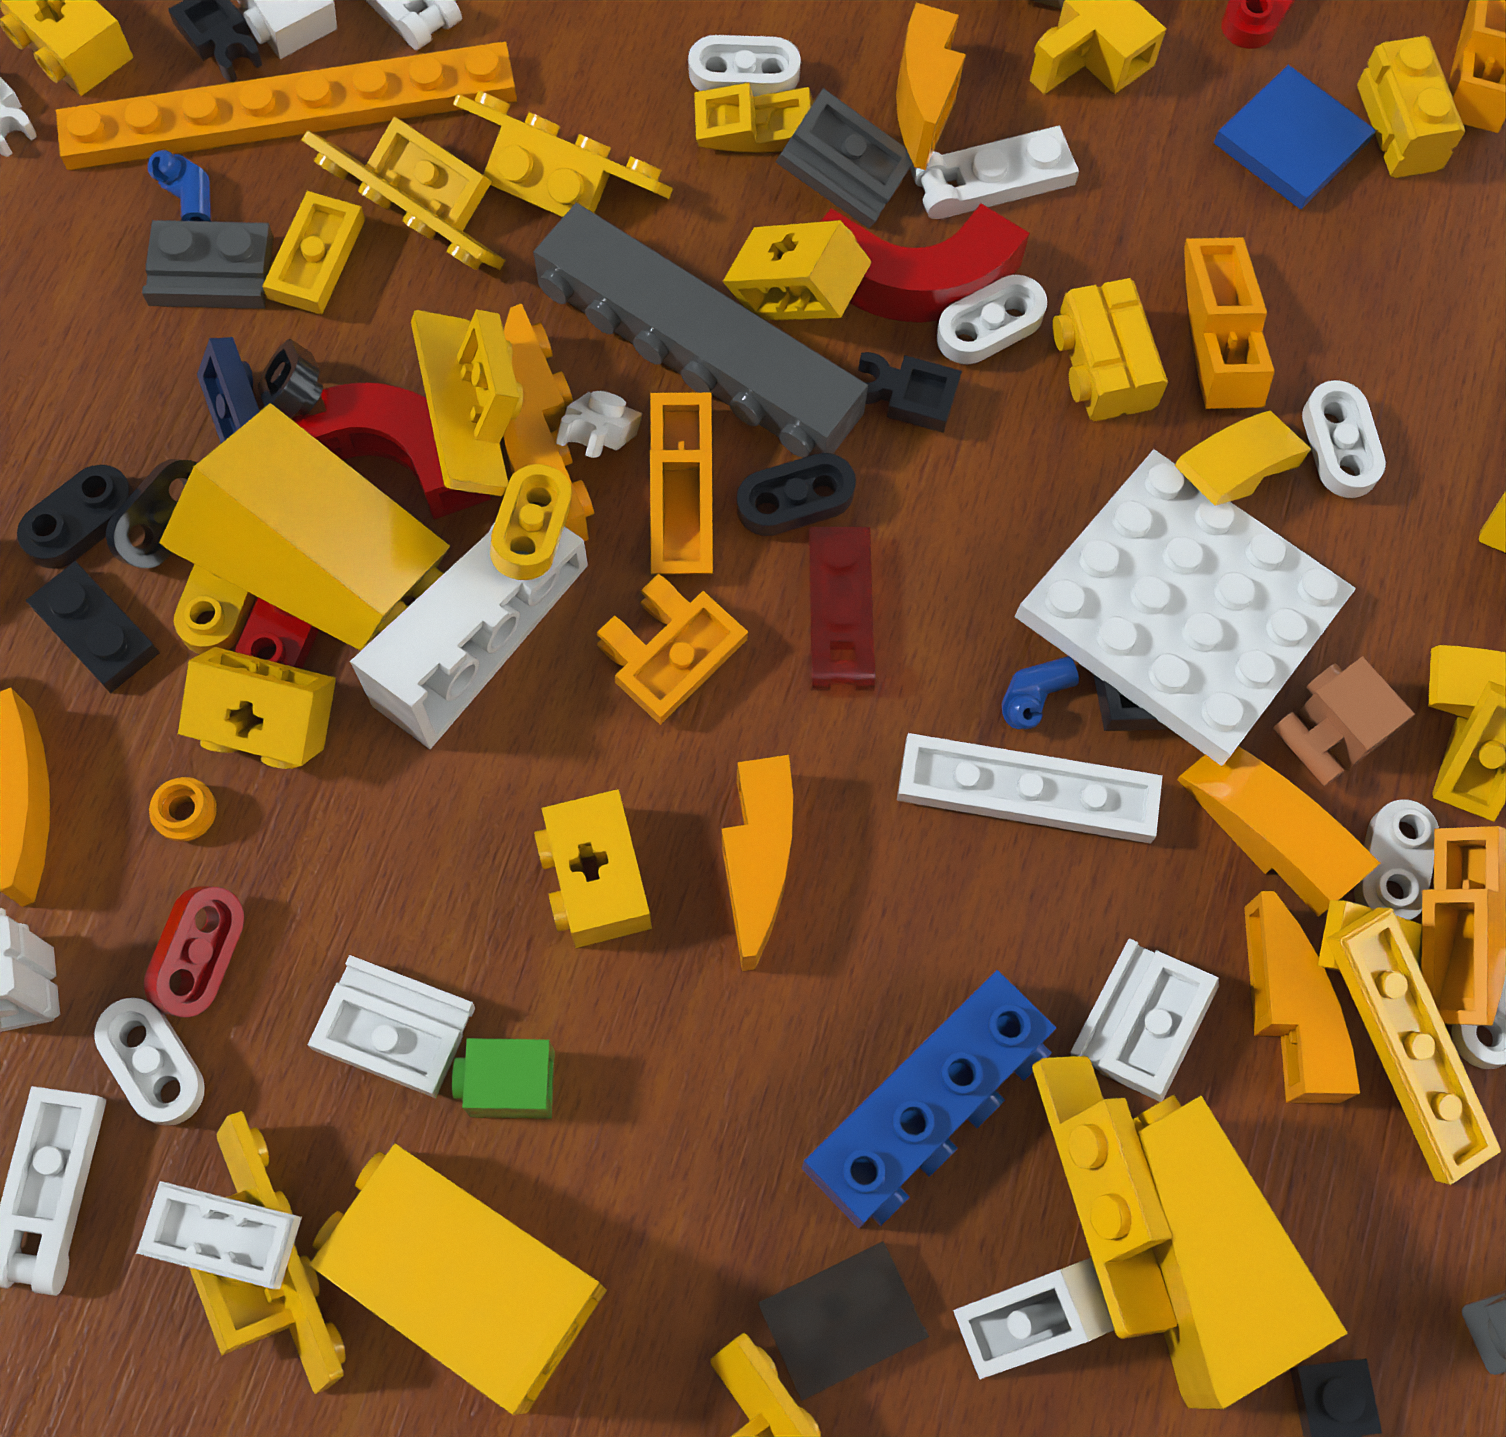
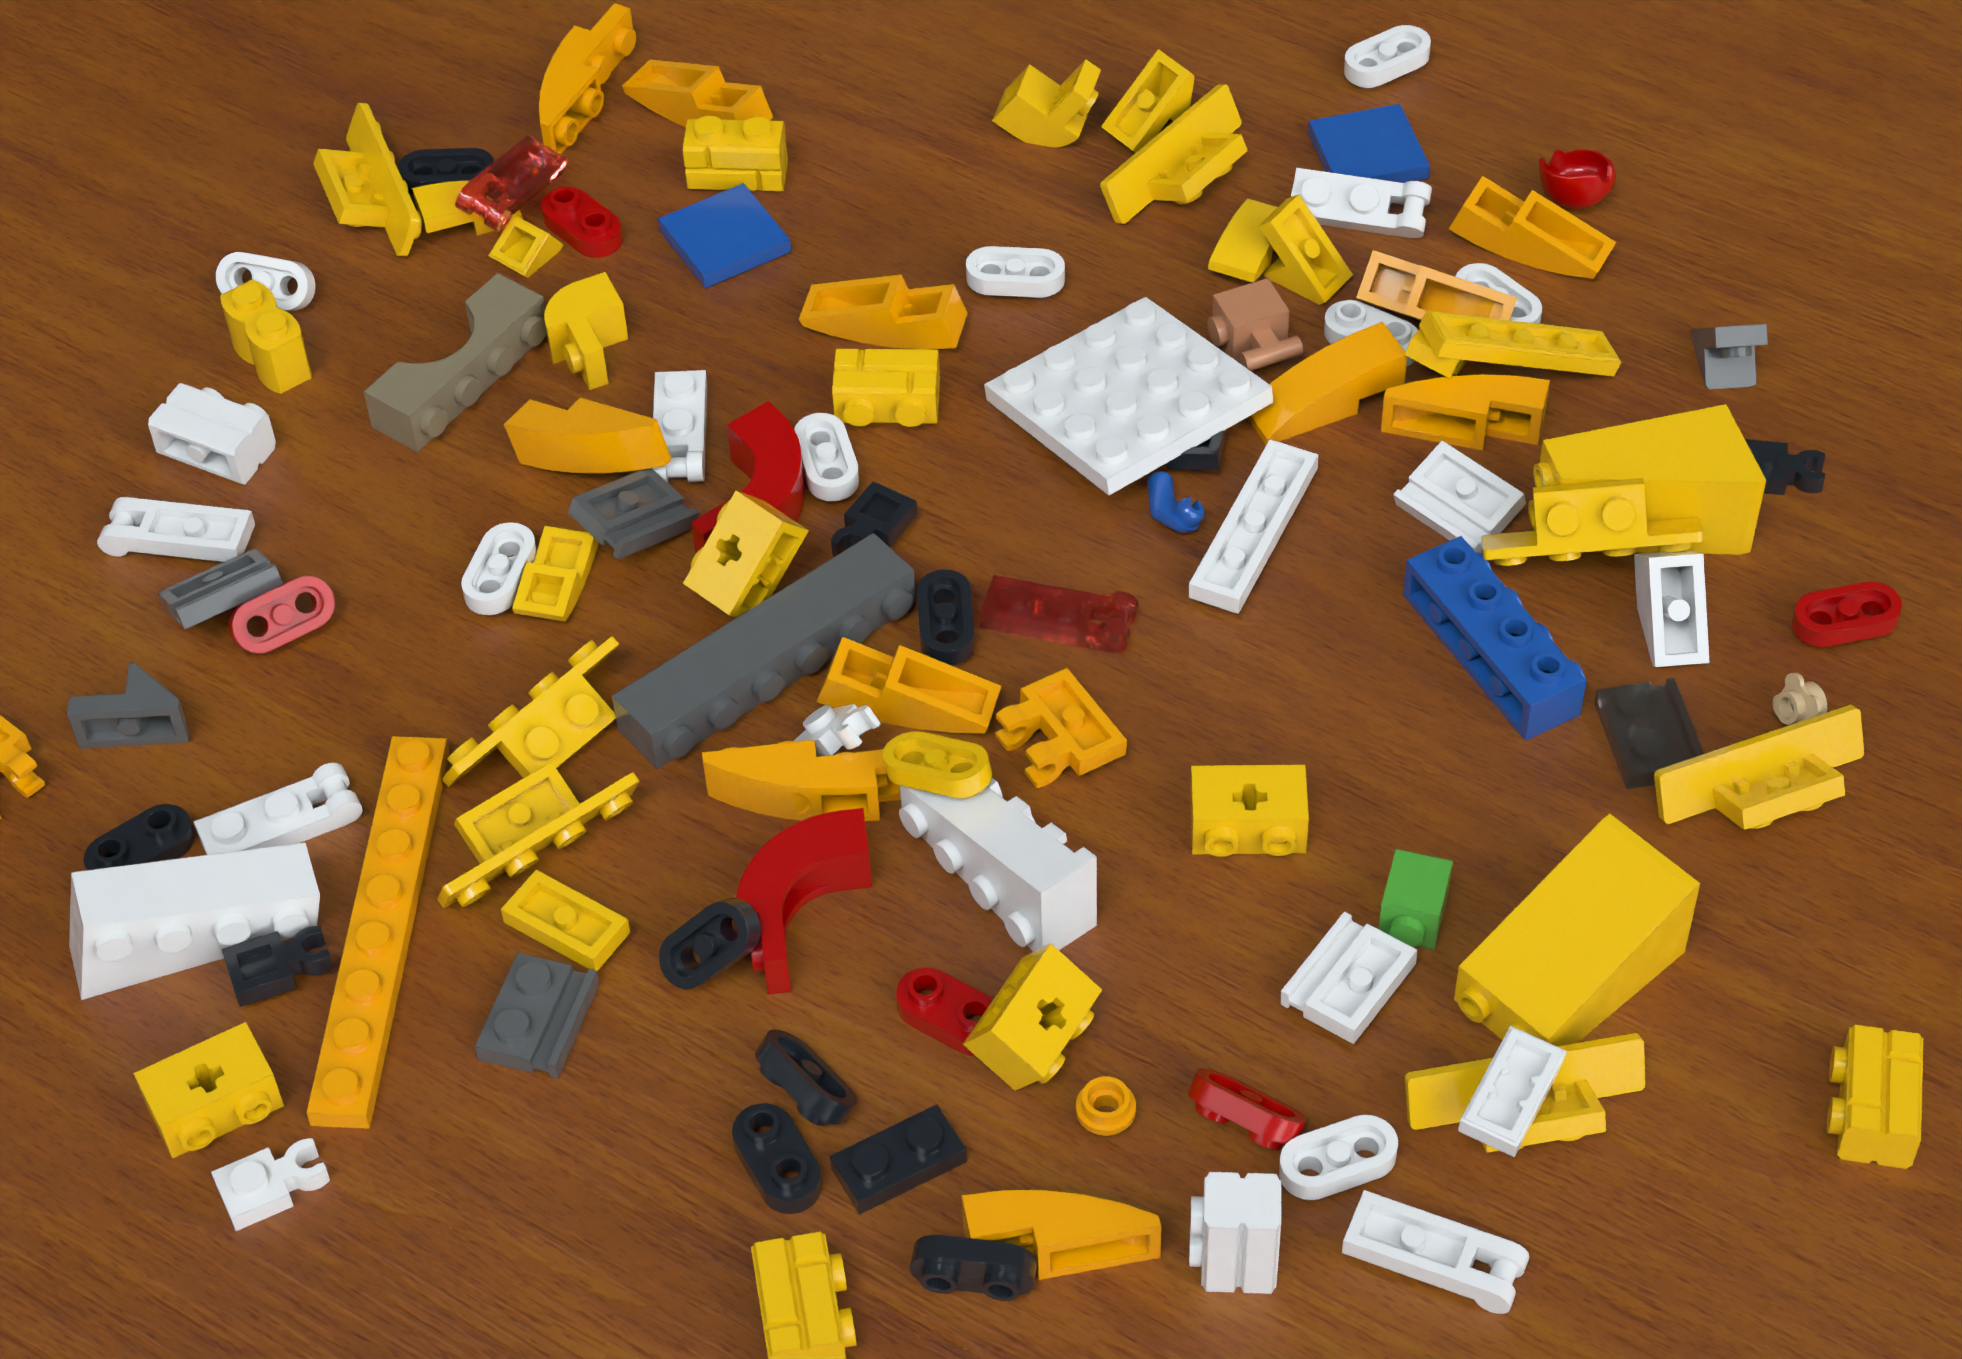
camera: 70 degrees left, 20 degrees down
blue arm [147,150,211,222] -> none
yellow slope [159,403,450,651] -> none
yellow plate [174,564,256,654] -> none
dark blue plate [197,337,260,443] -> none
yellow bracket [411,309,523,496] -> none
light orange slope [722,755,793,971] -> none
yellow slope [1174,411,1311,506] -> none

